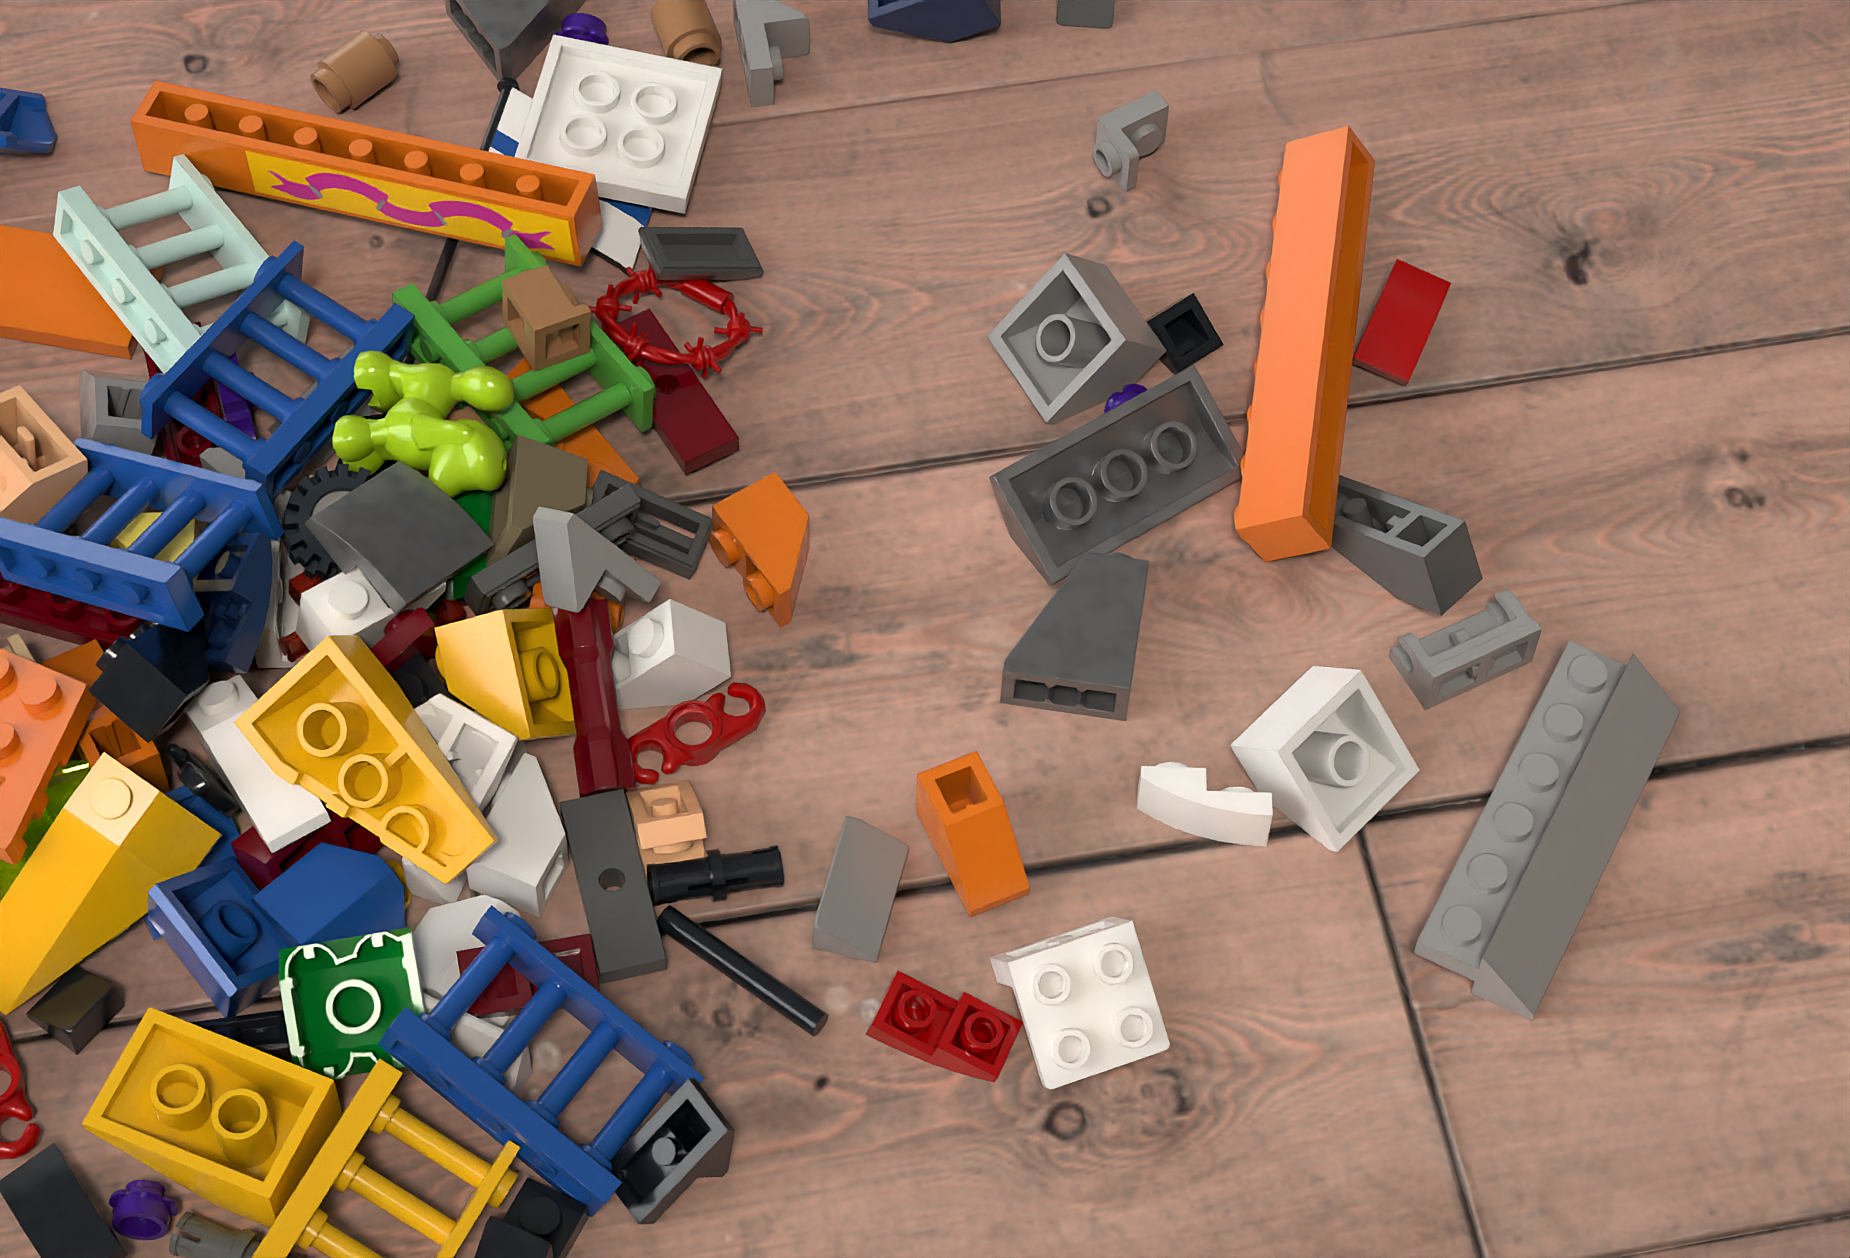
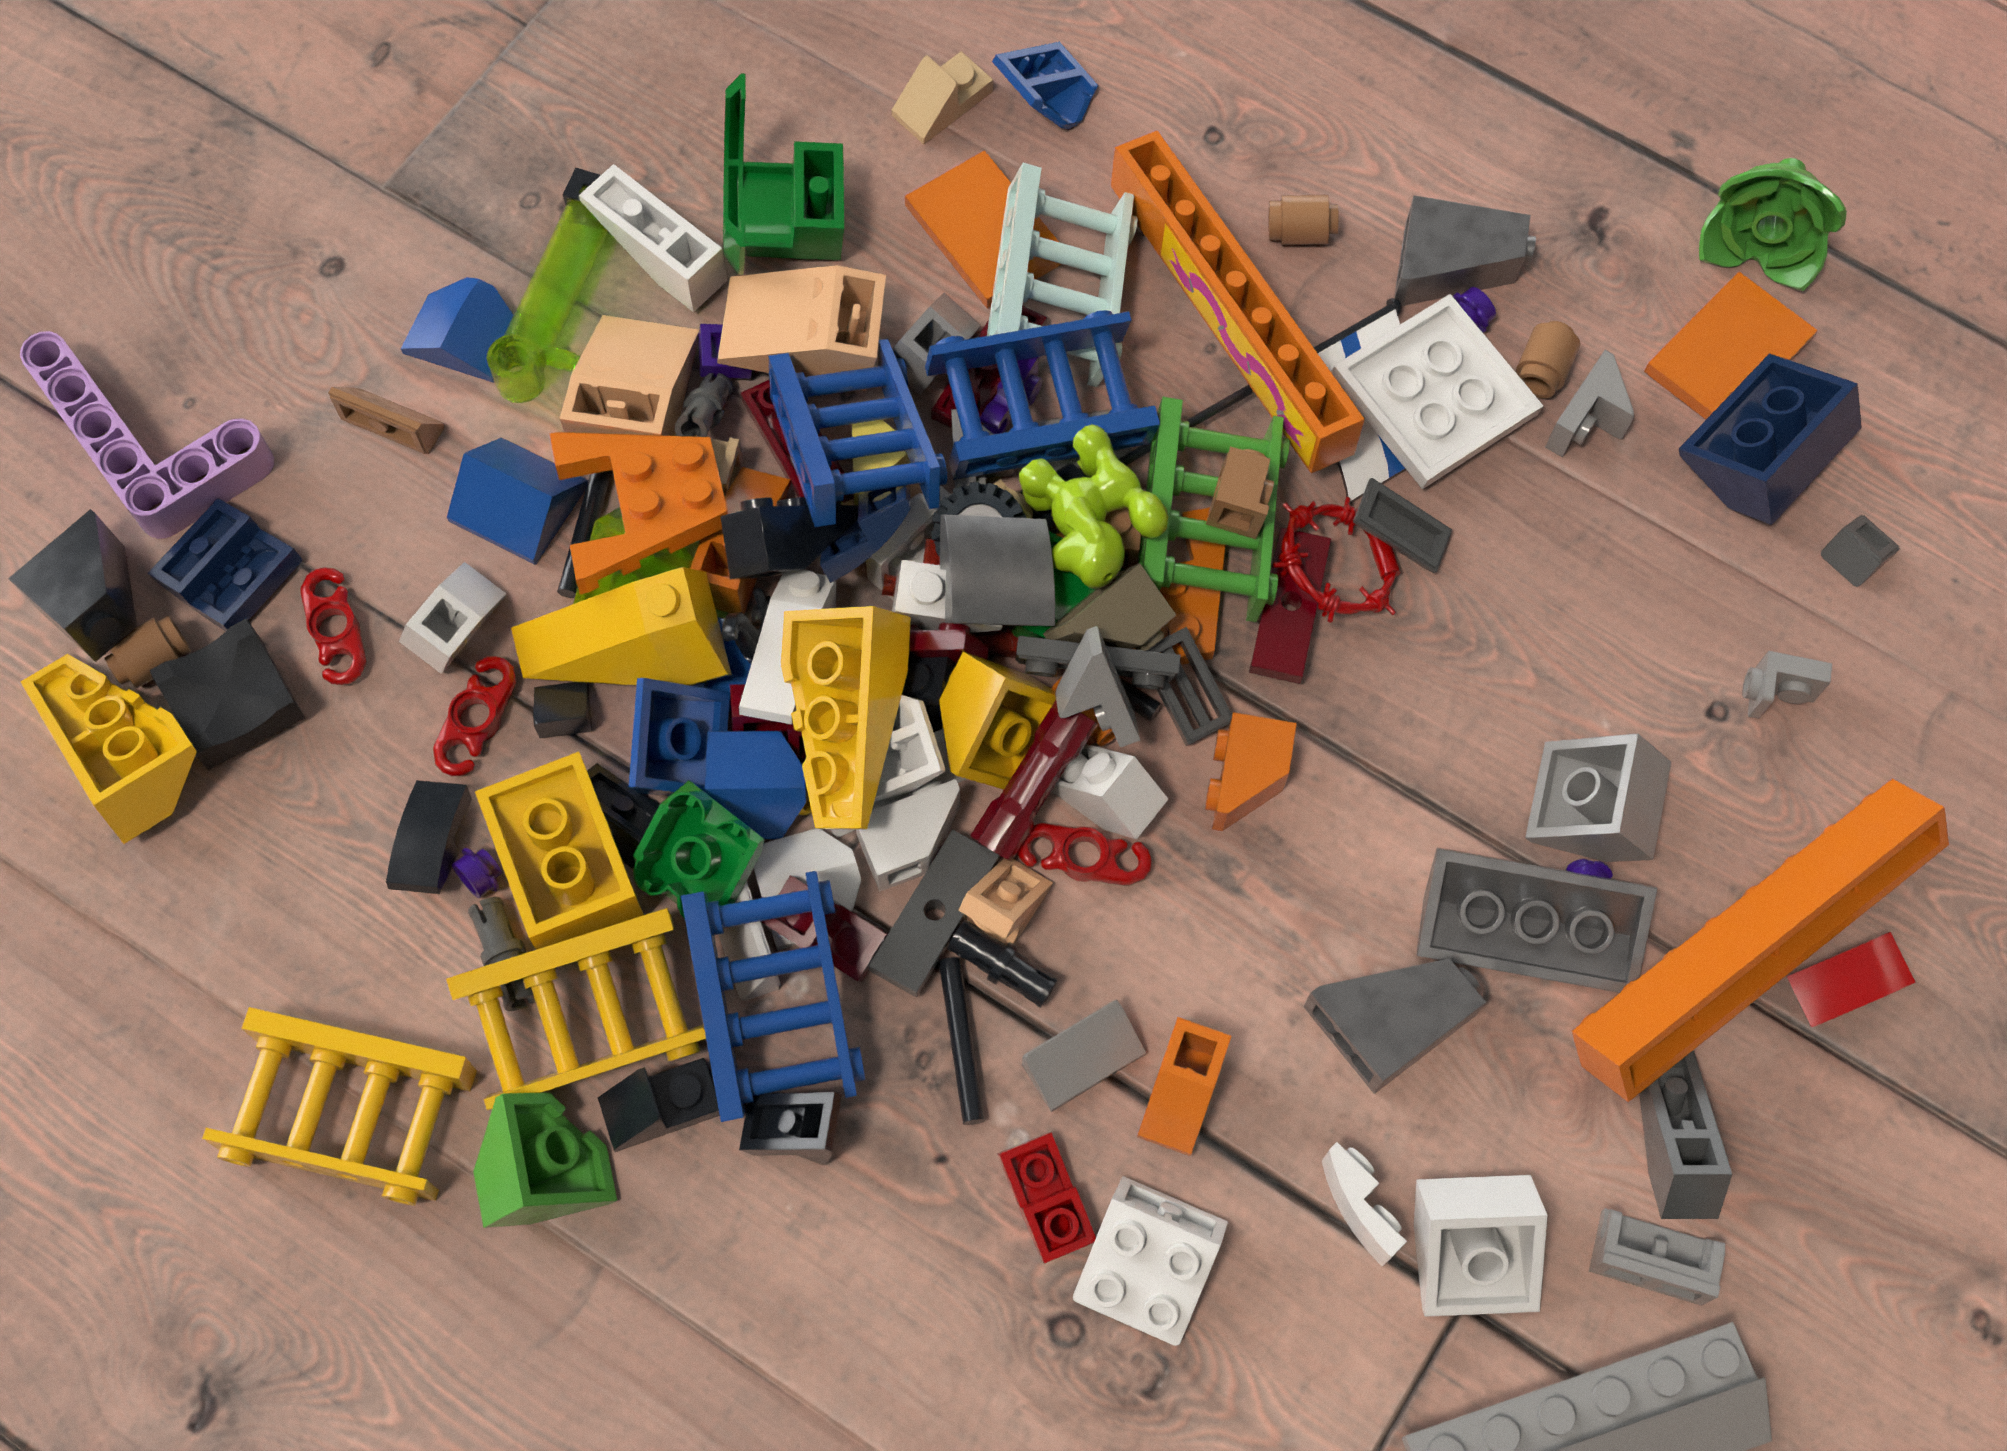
camera: 45 degrees right, 10 degrees up
black slope [1145,293,1224,375] -> none

